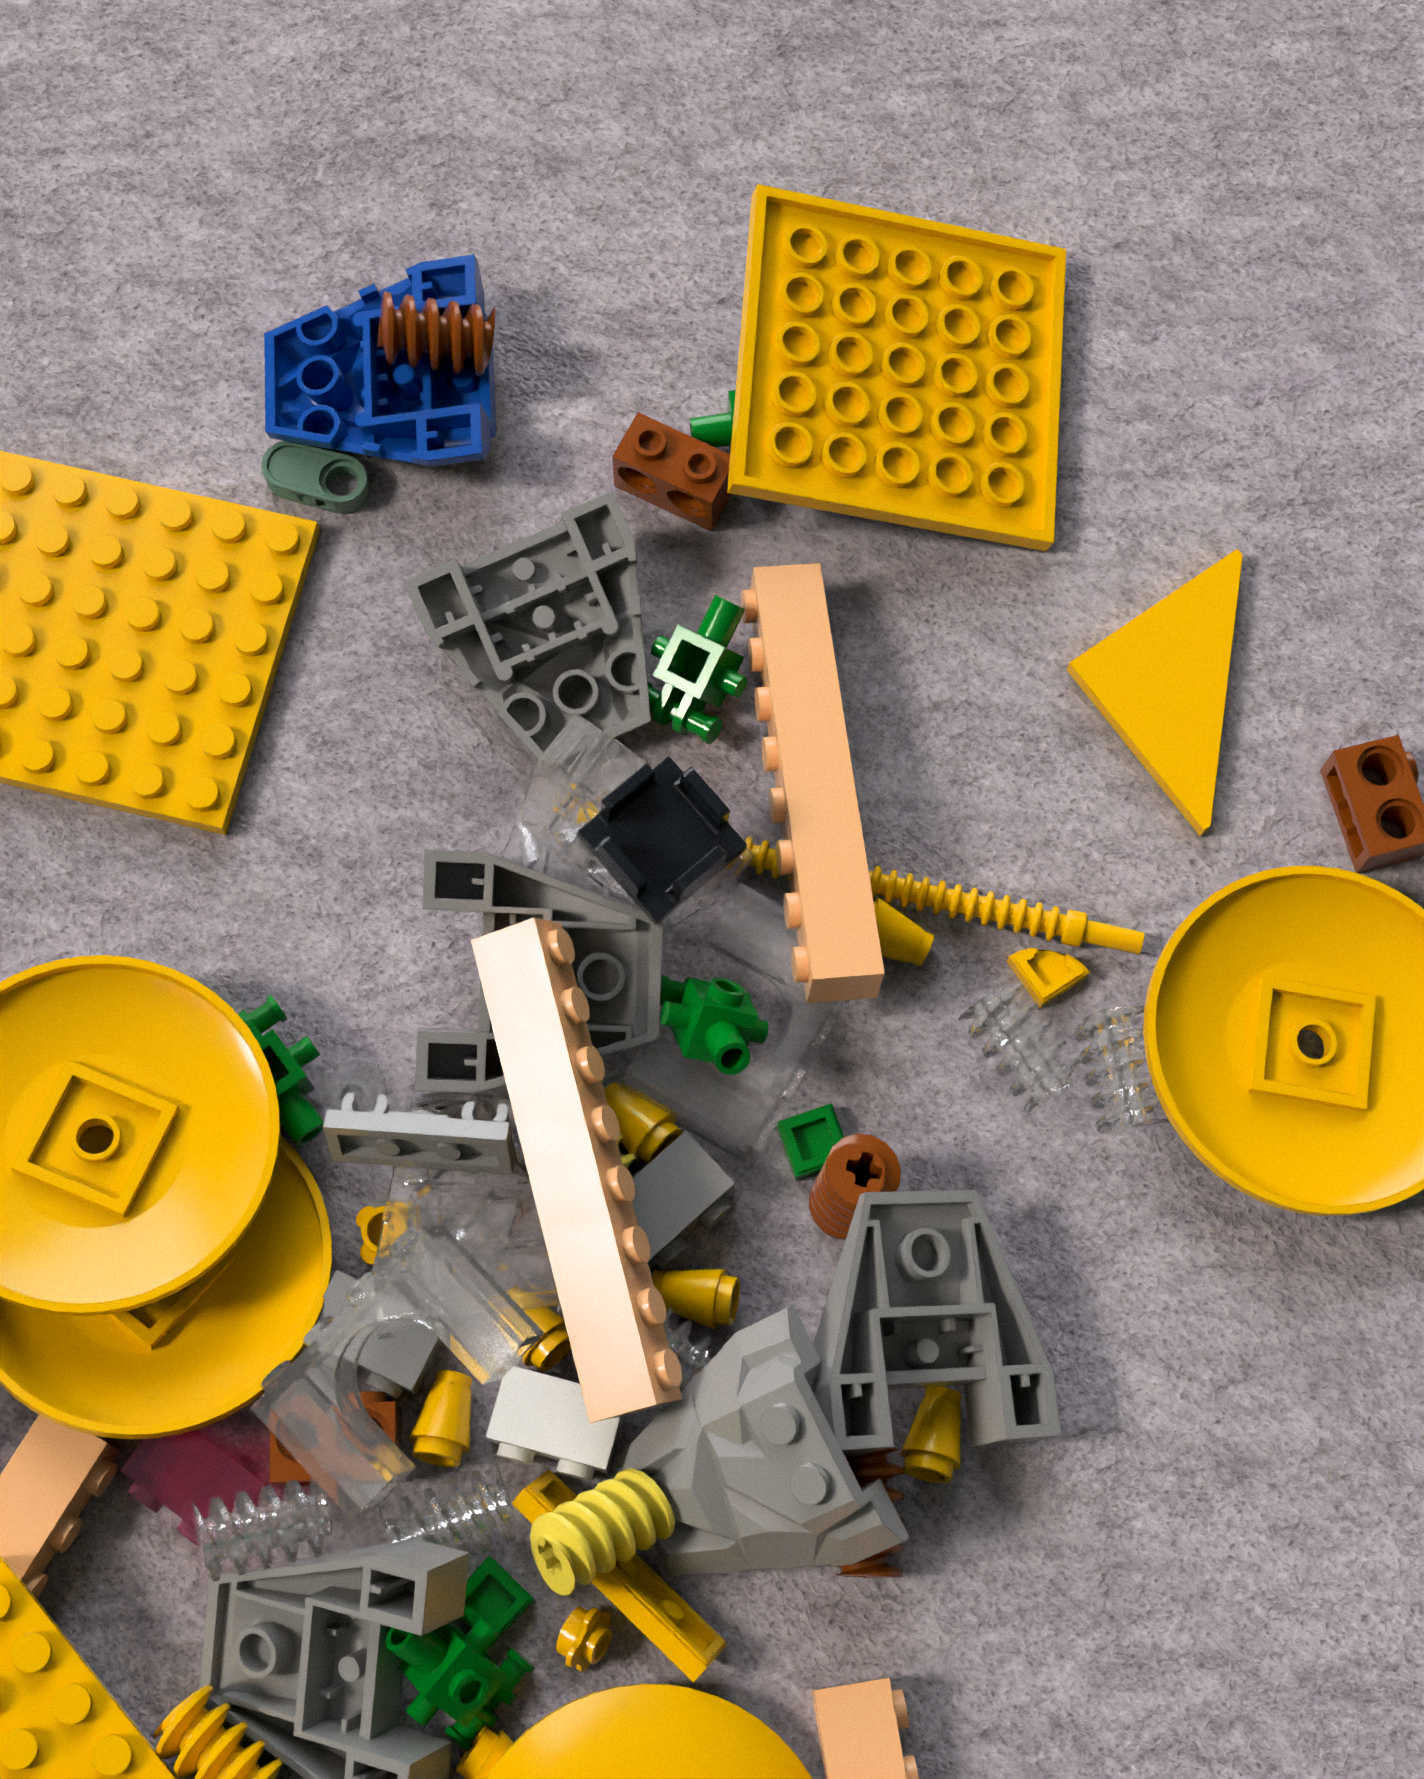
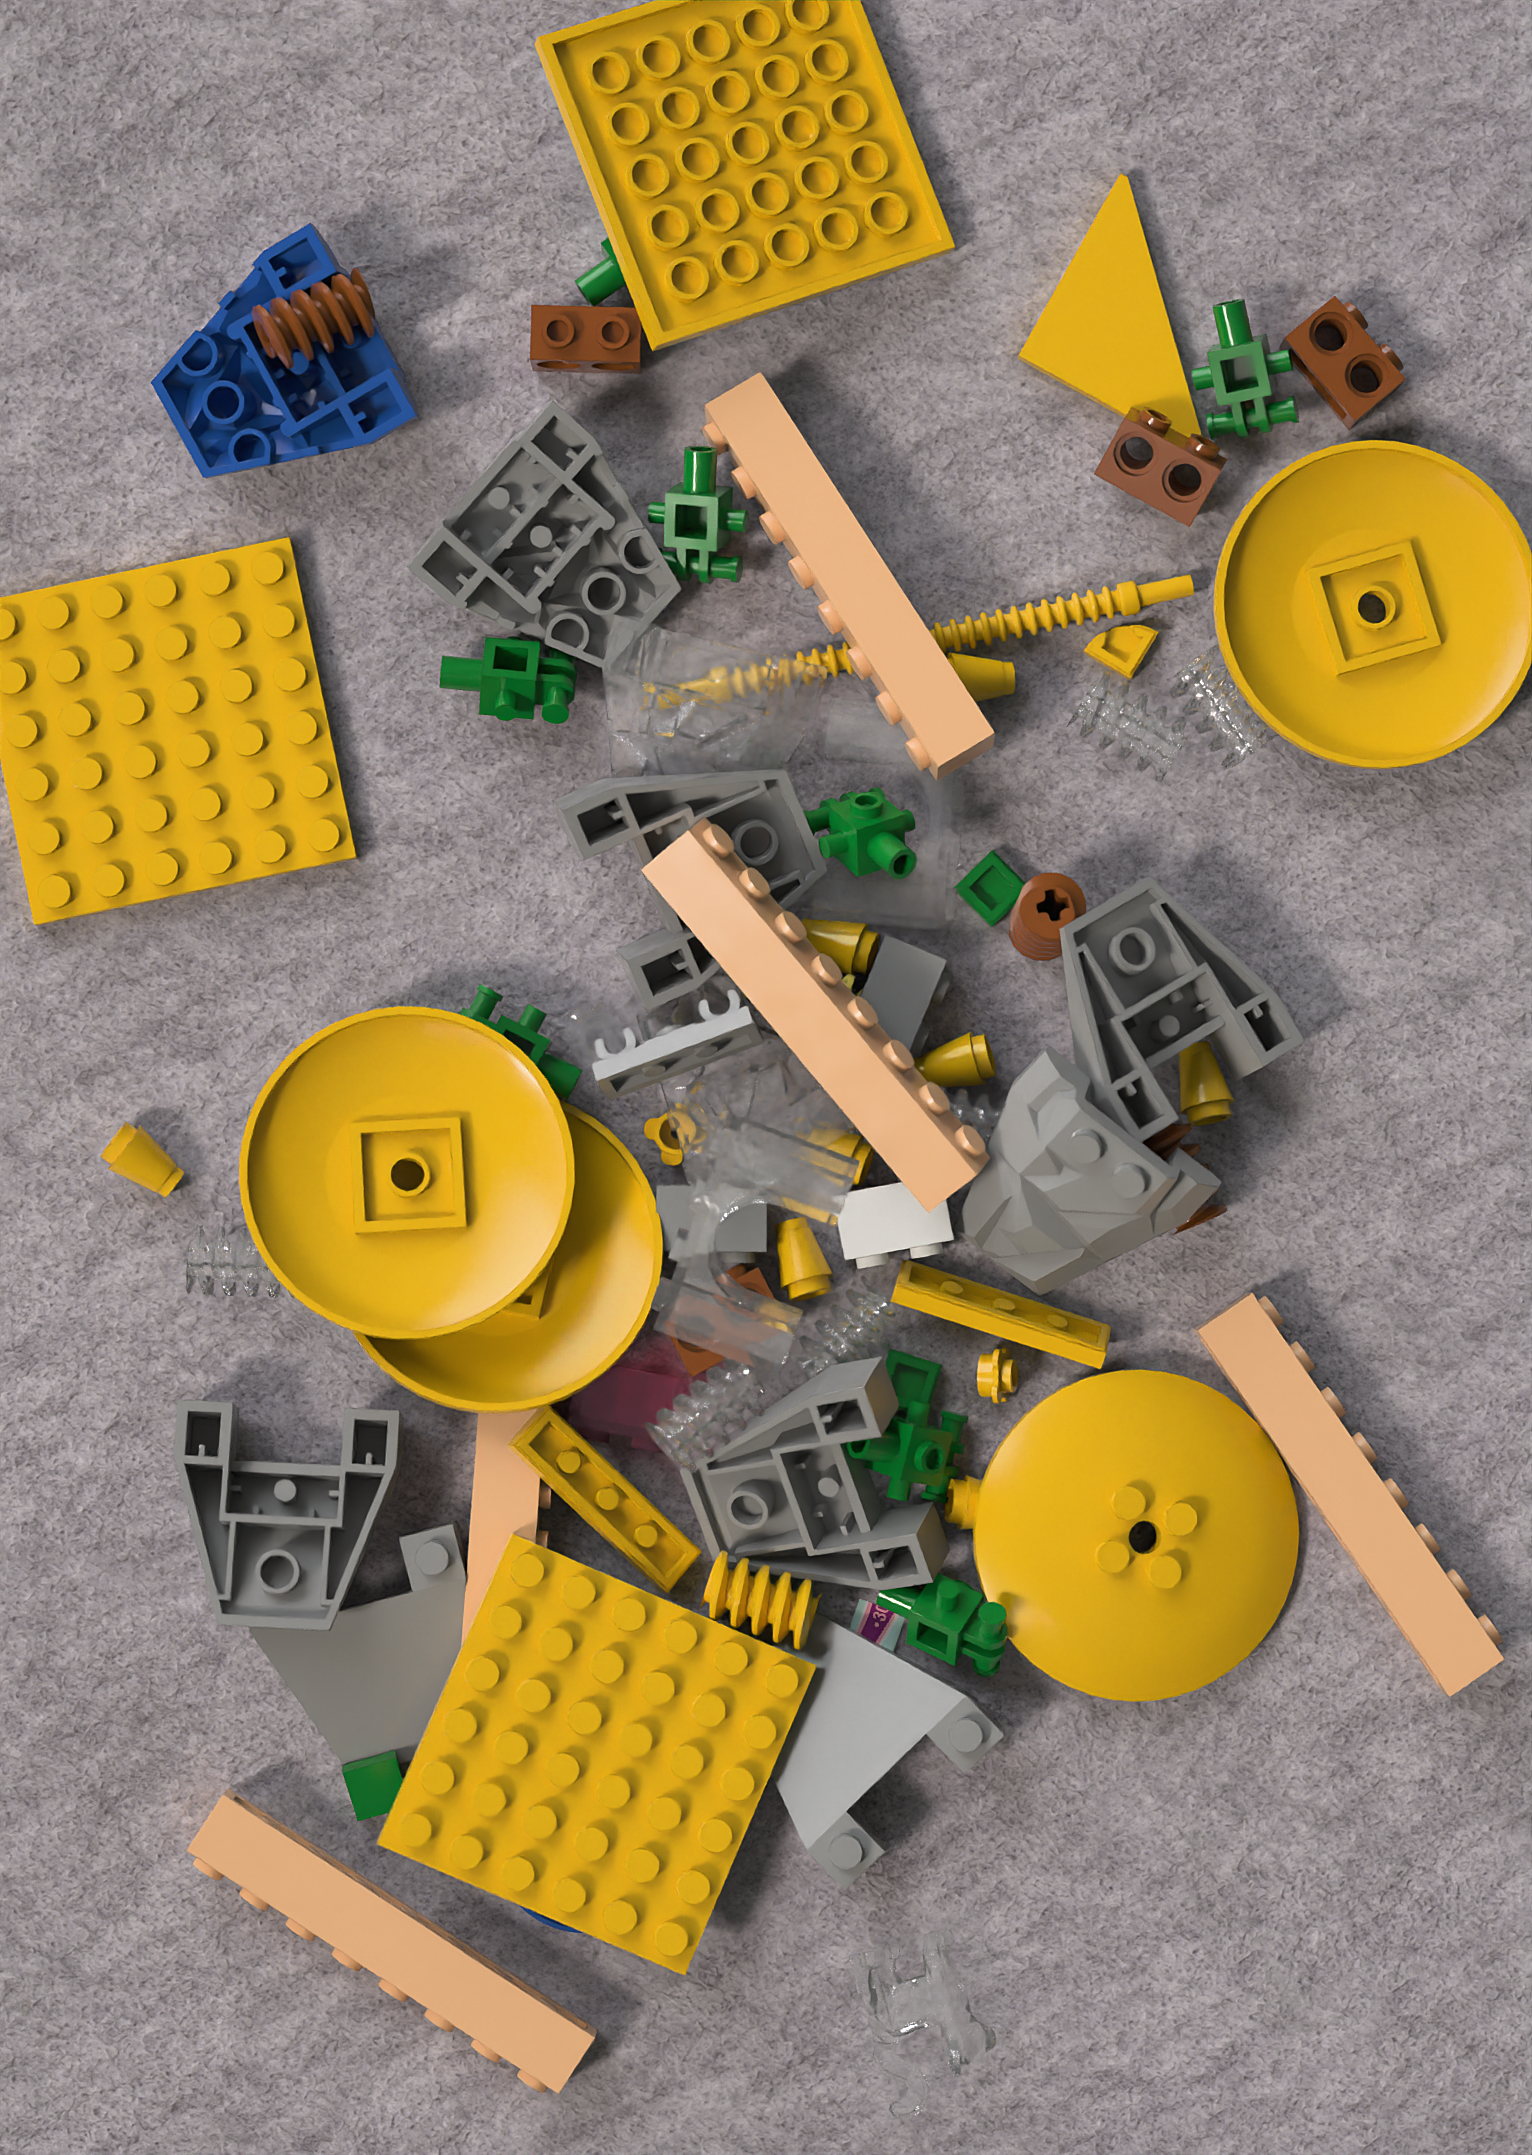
camera: 25 degrees left, 15 degrees up
sand green piece [261,441,370,514] -> none
light yellow piece [530,1468,675,1596] -> none
black panel [577,756,747,926] -> none
none -> green piece [439,636,577,724]
none -> yellow tile [507,1405,702,1593]
none -> dark orange brick [1094,407,1227,527]
none -> green piece [1192,299,1299,440]

